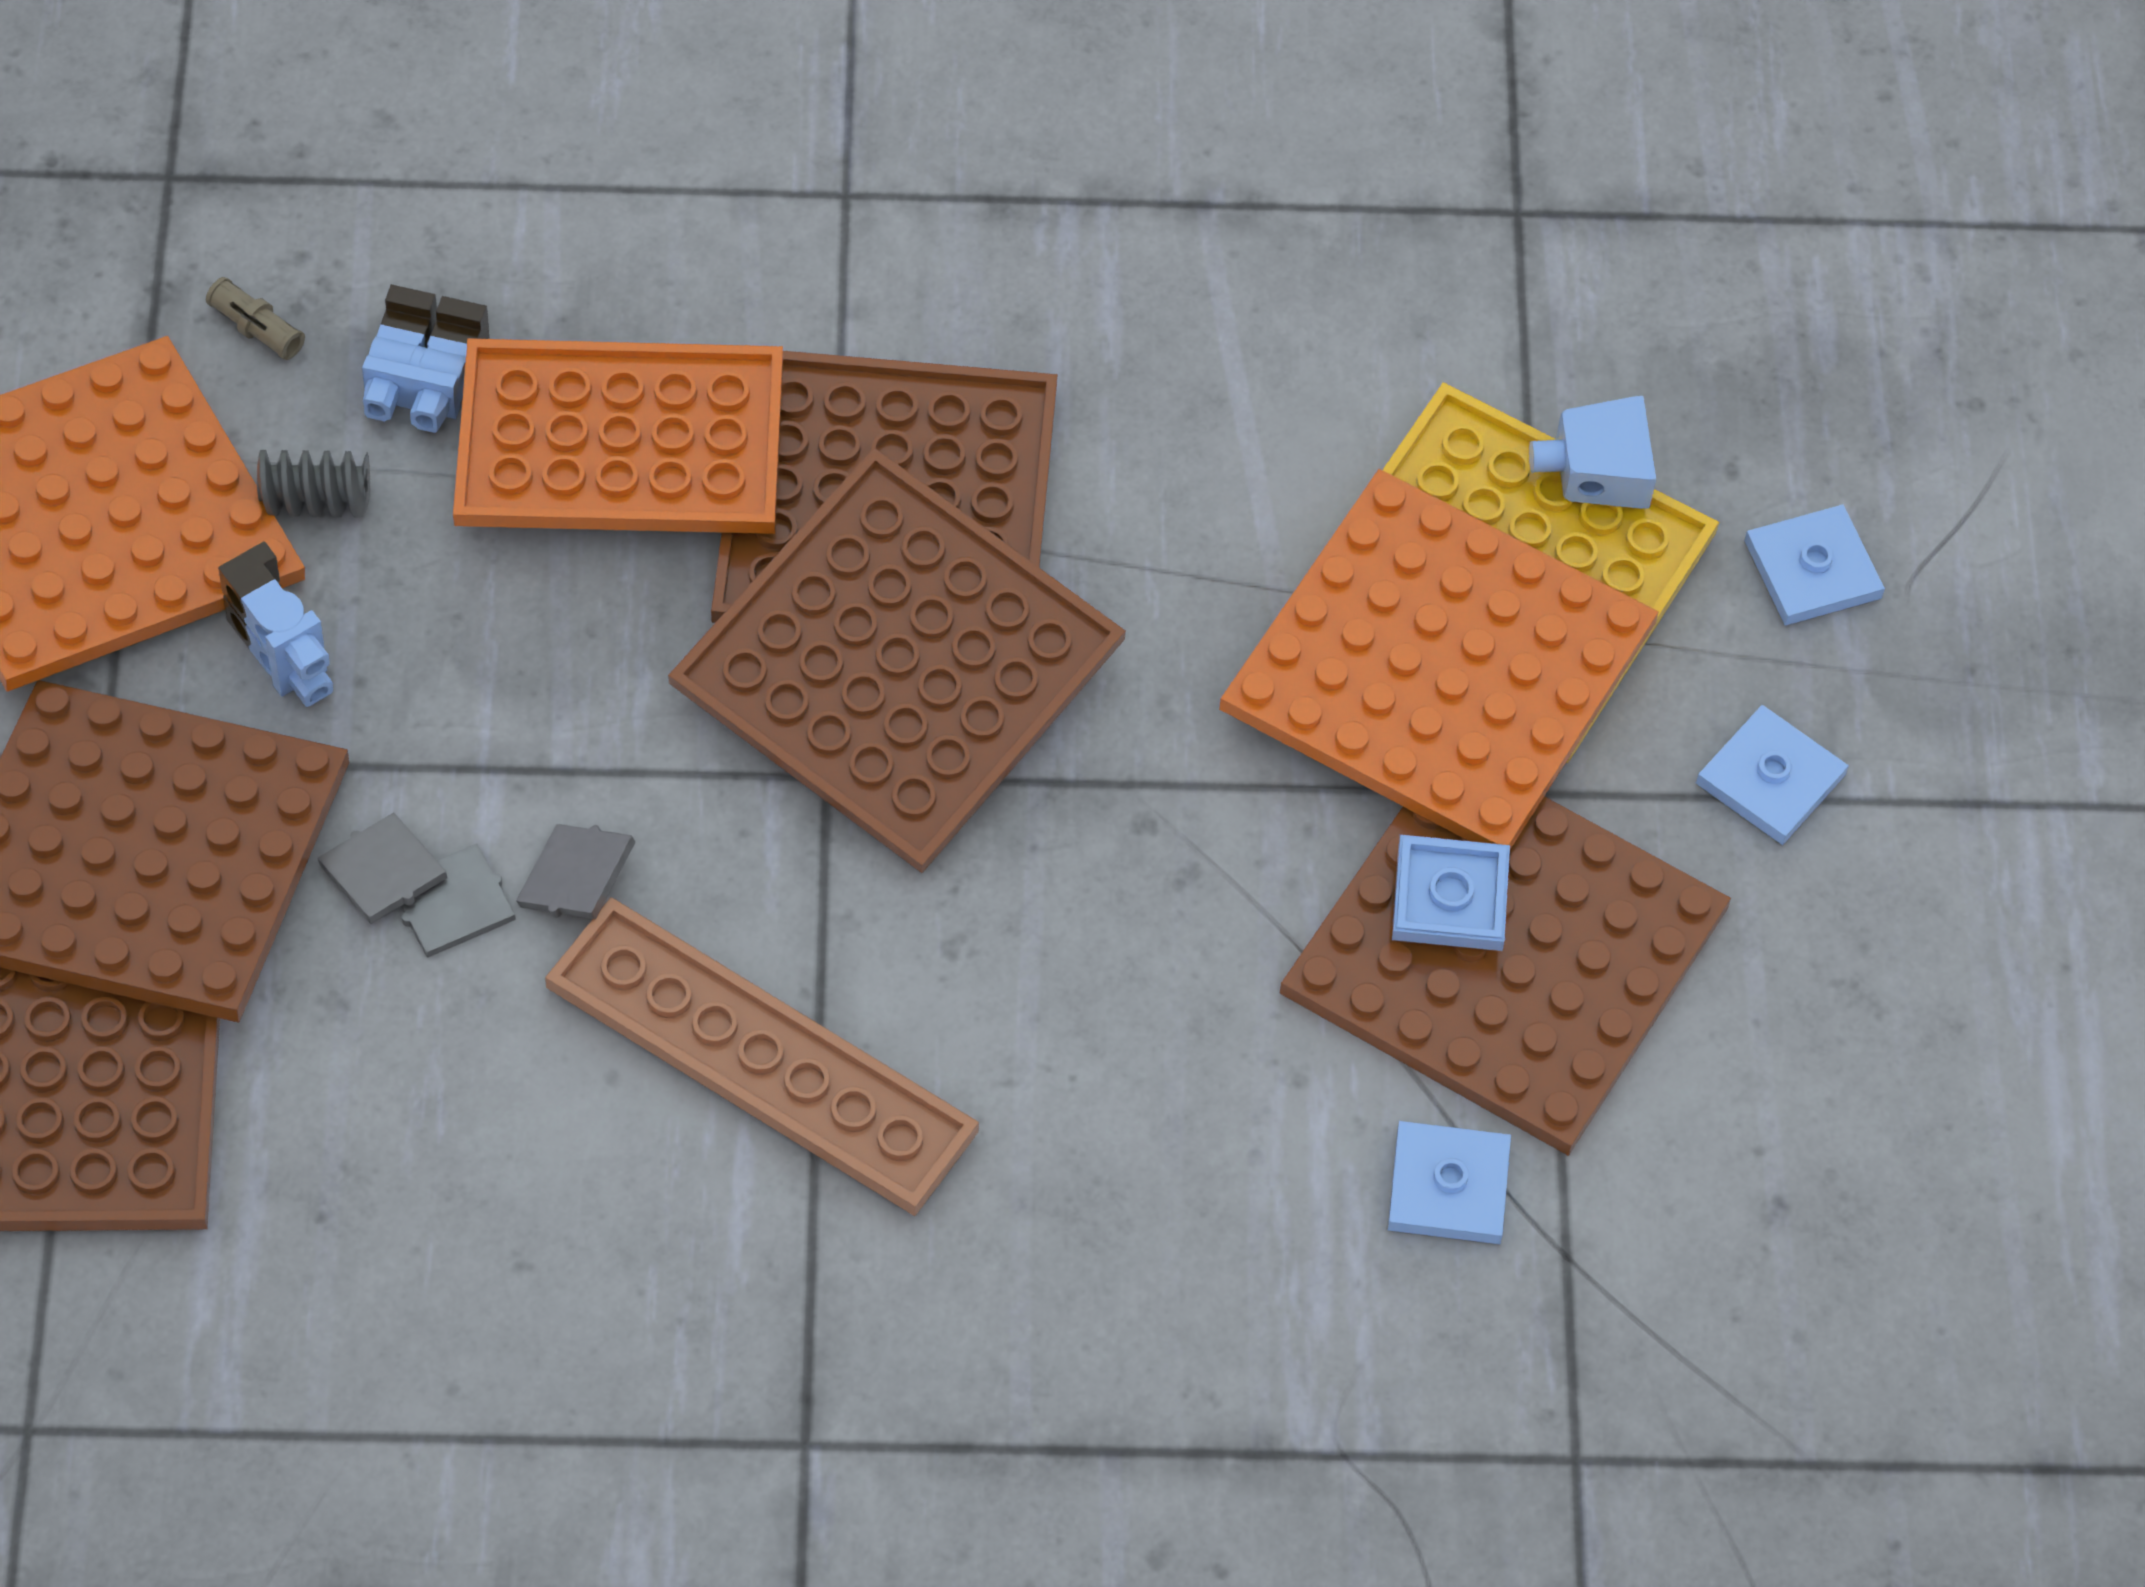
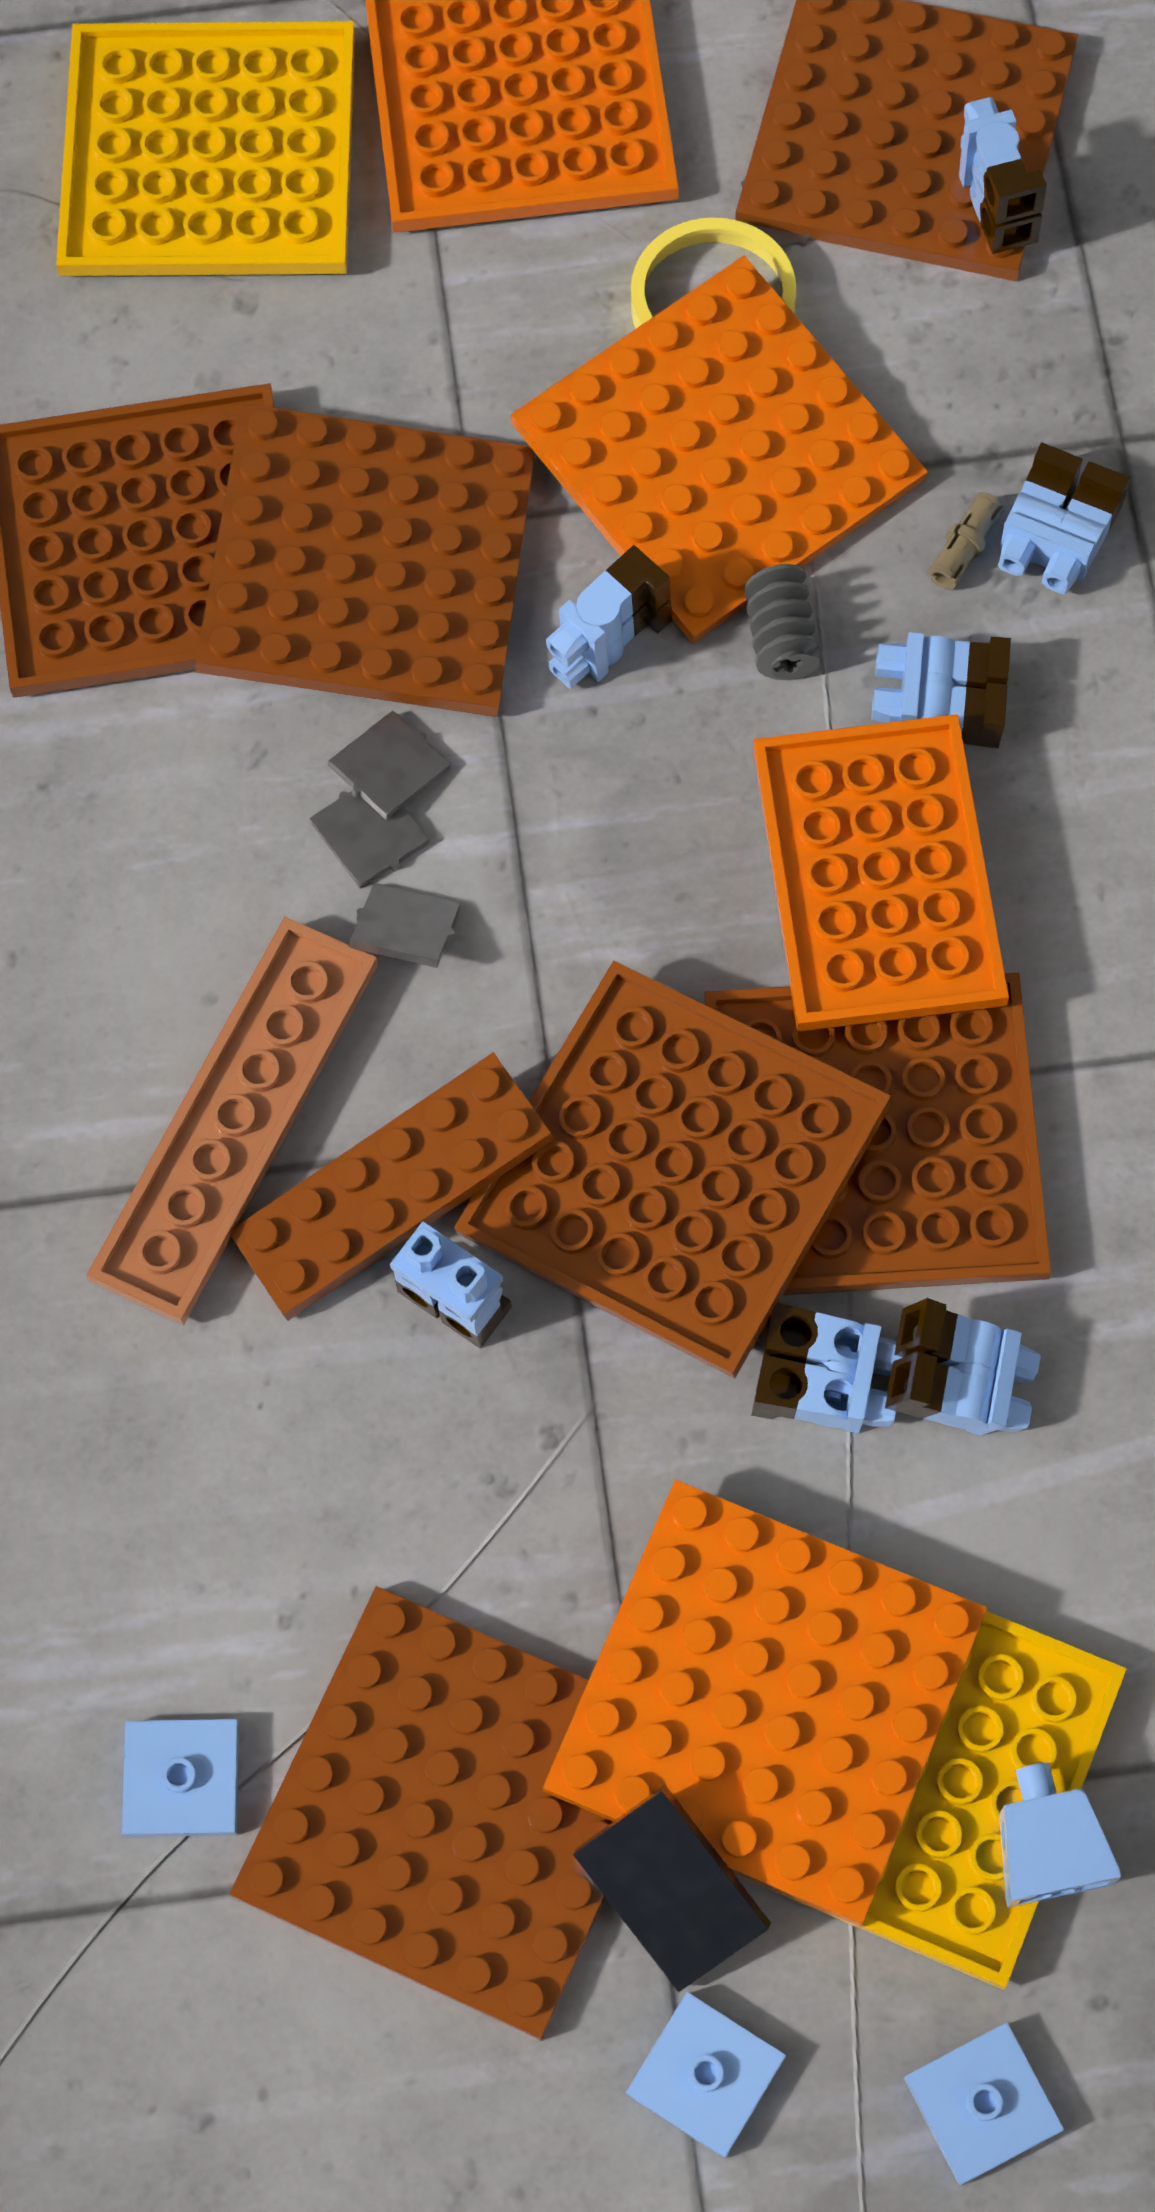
camera: 90 degrees right, 10 degrees up
light blue plate [1392,835,1510,951] -> none
none -> dark orange plate [230,1052,554,1321]
none -> light blue hips [390,1221,512,1349]
none -> black tile [573,1785,771,1993]
none -> light blue hips [751,1303,902,1434]
none -> hips [885,1298,1041,1436]
none -> light blue hips [998,442,1130,595]

